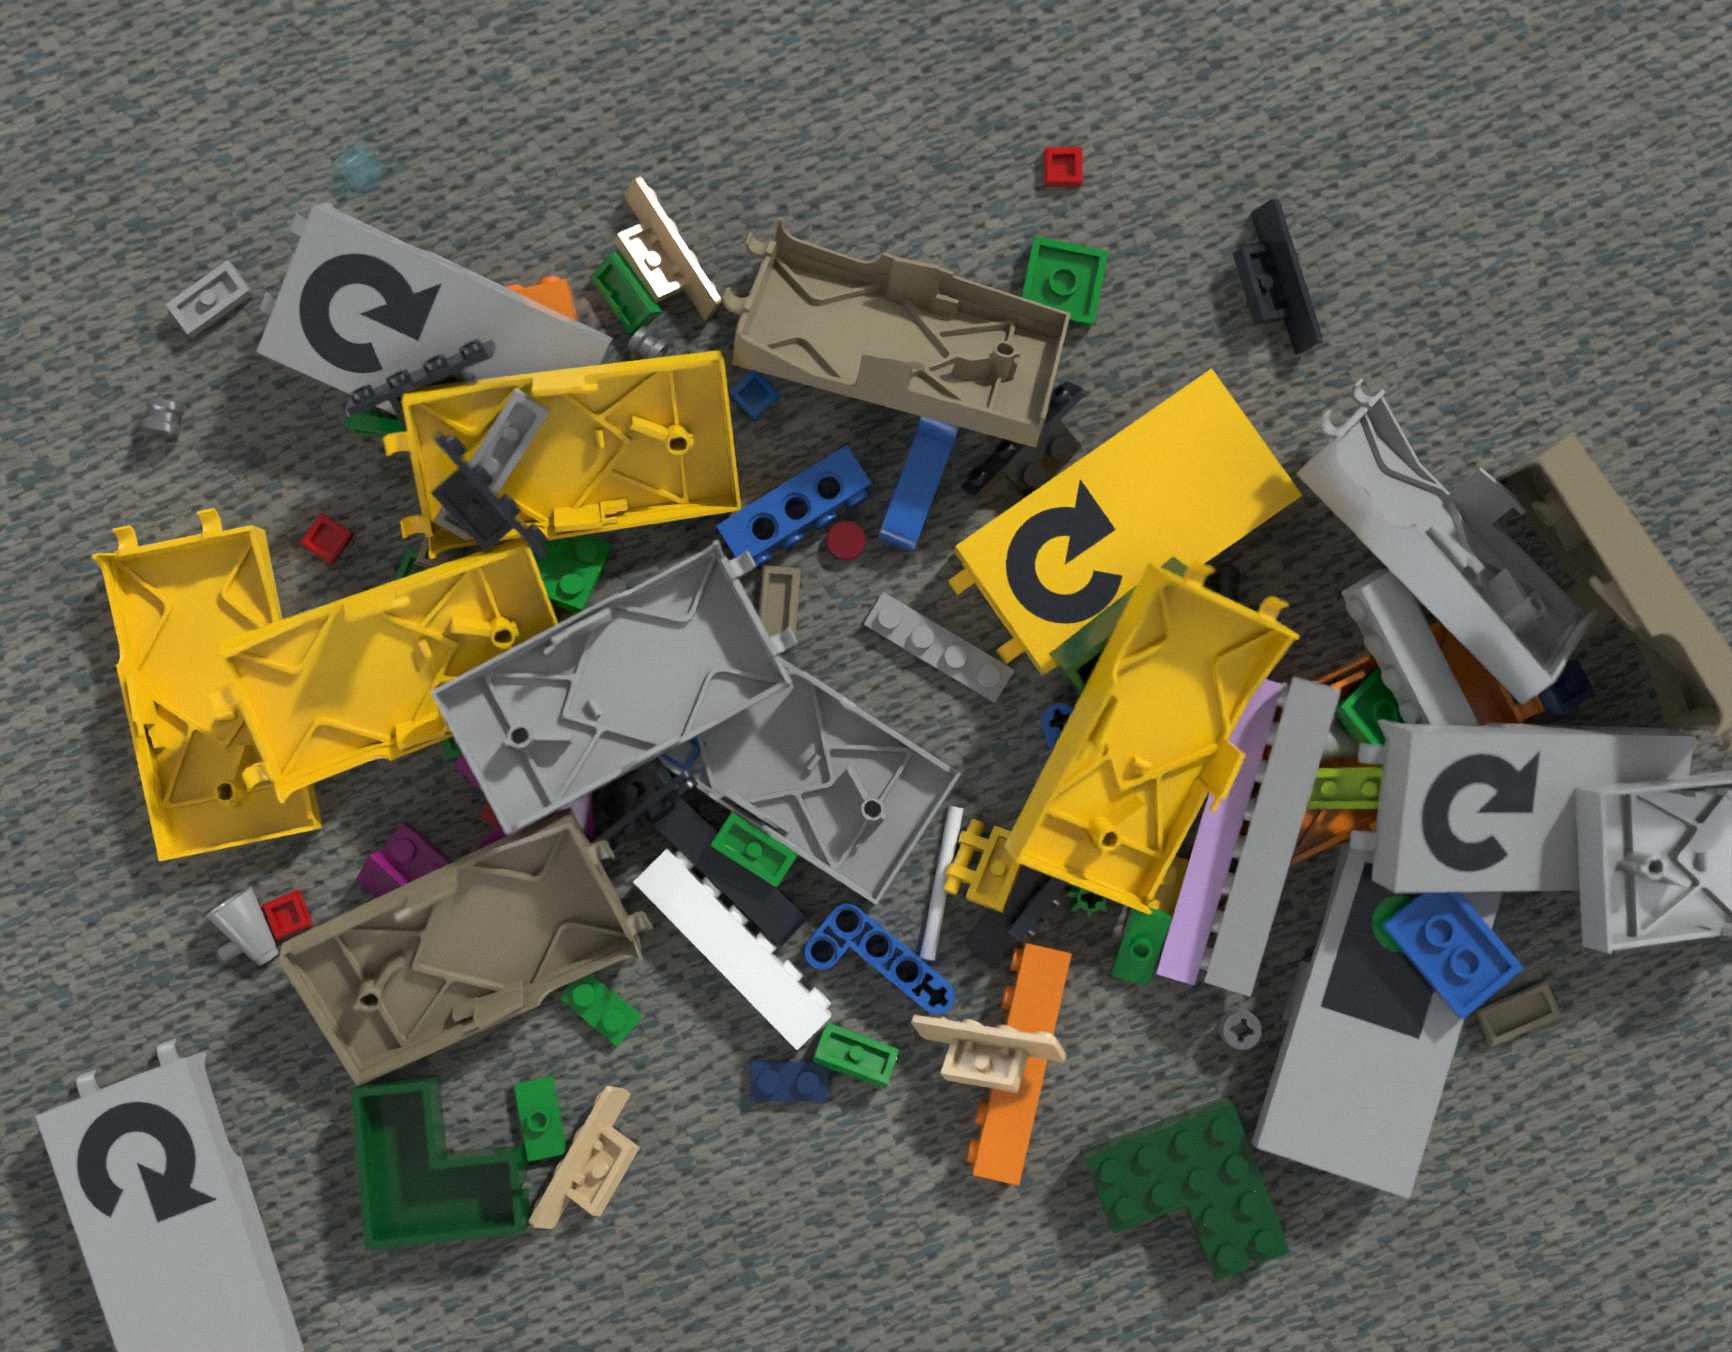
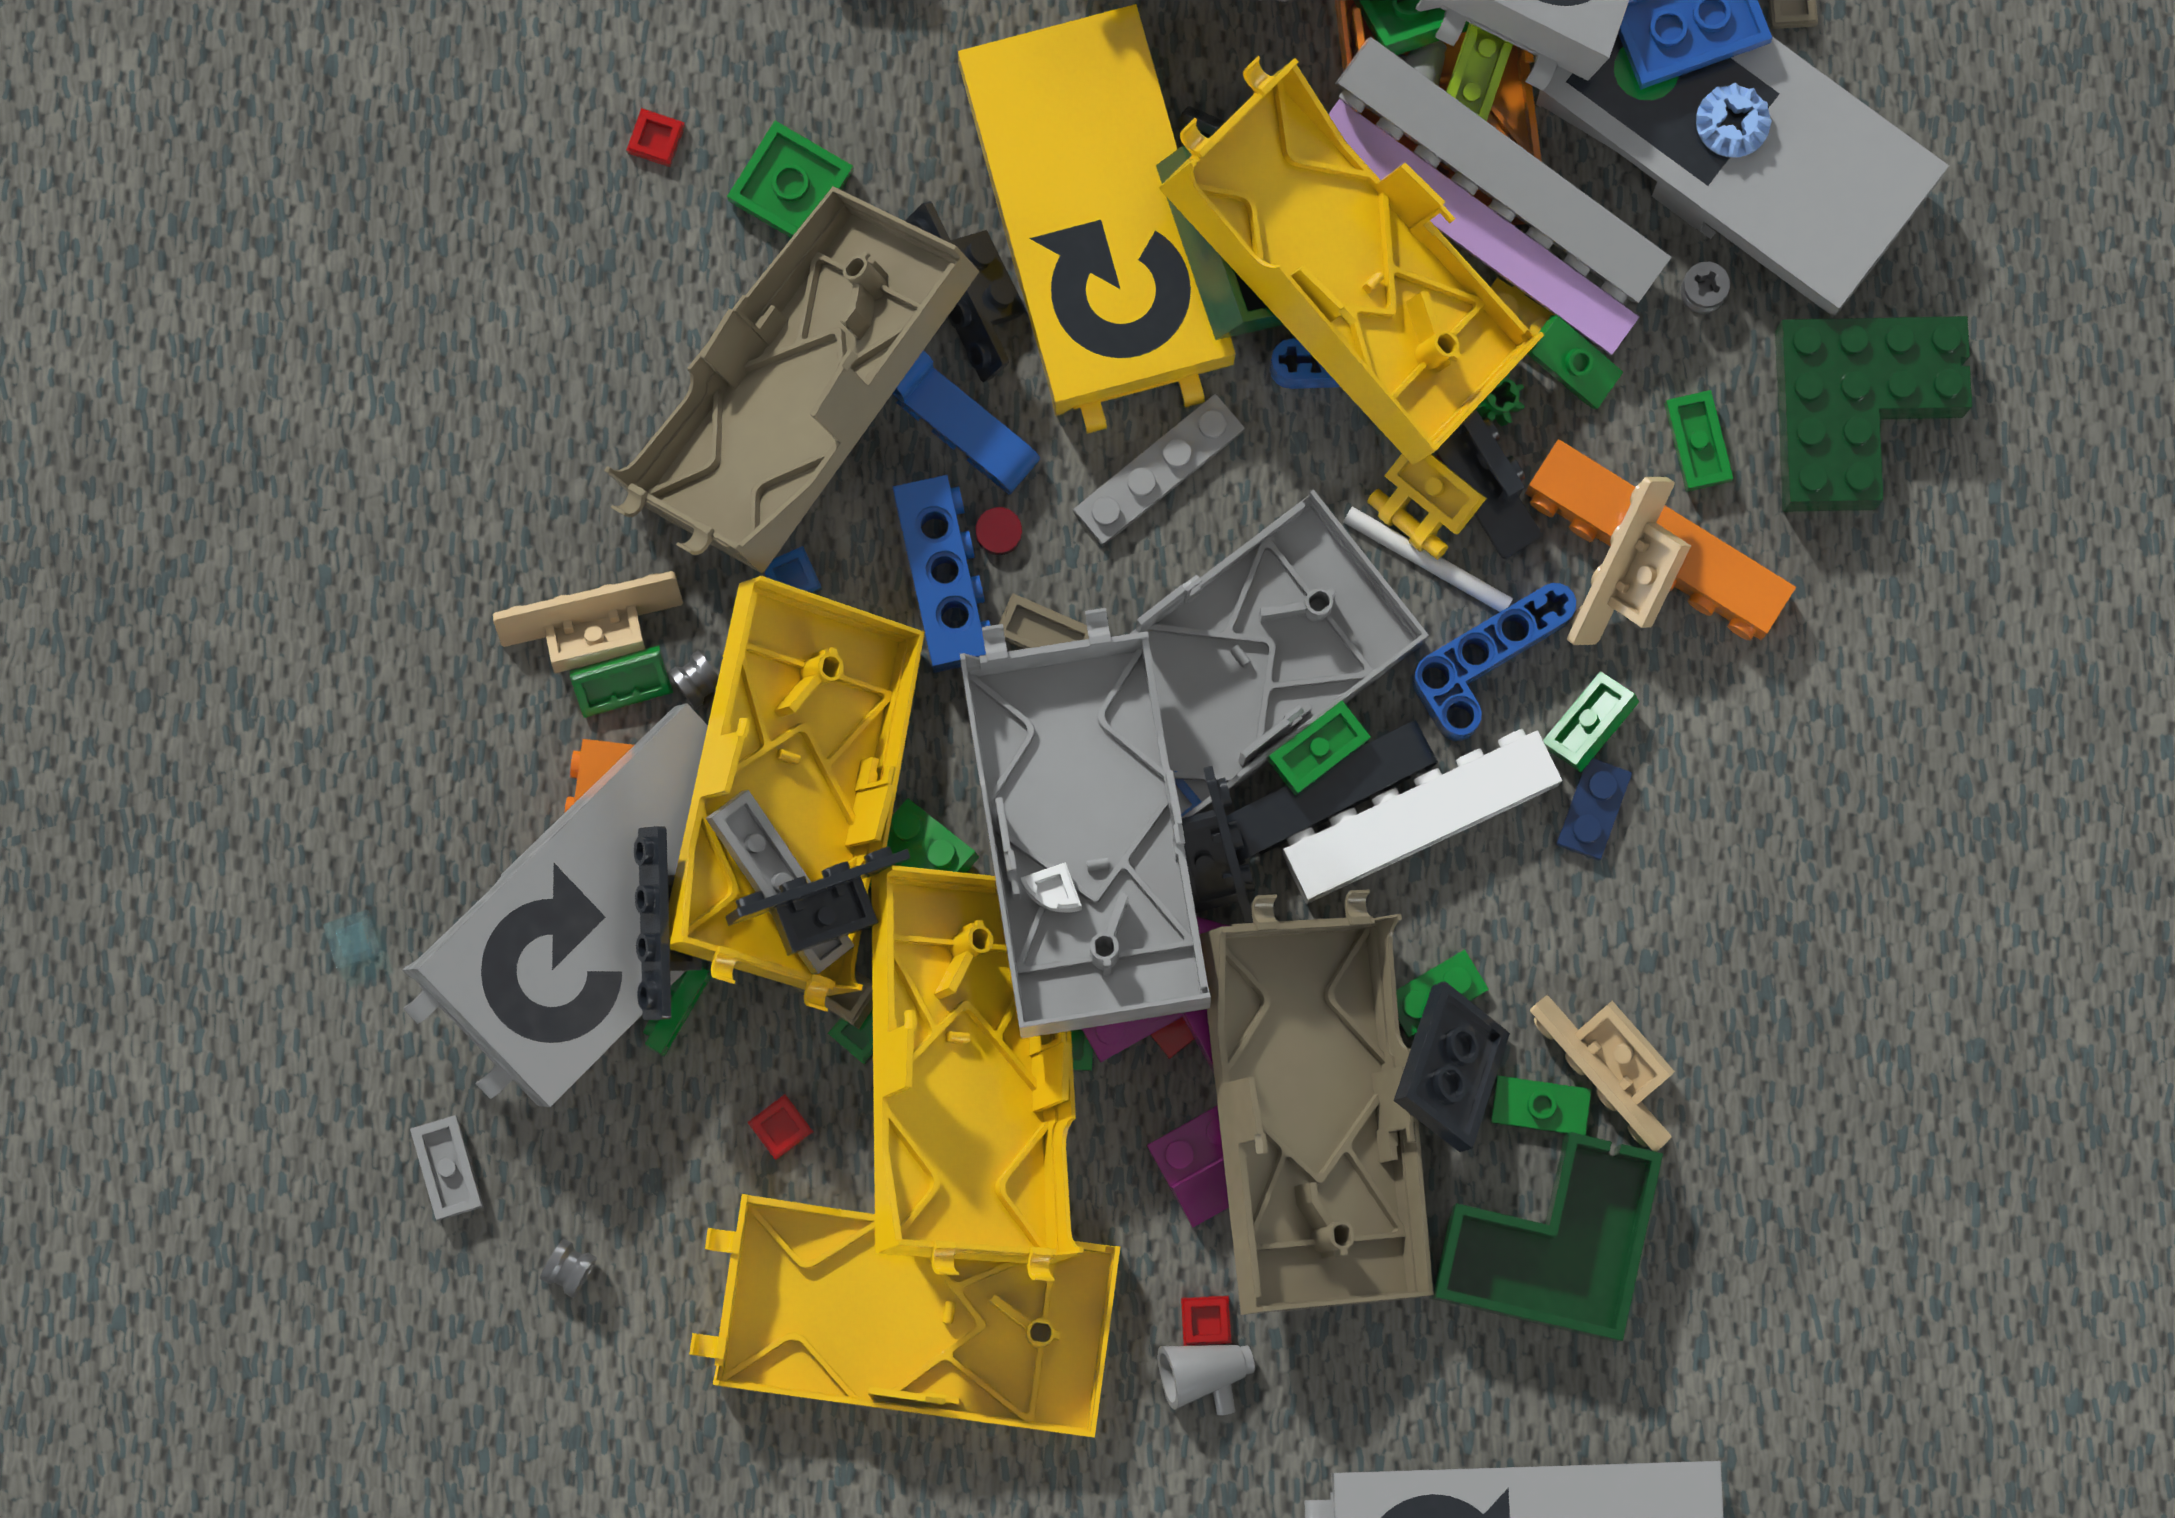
camera: 75 degrees left, 5 degrees down
none -> white tile [1021,862,1082,913]
none -> black plate [1394,981,1510,1152]
none -> green plate [1664,390,1733,492]
none -> light blue gear [1696,82,1772,157]

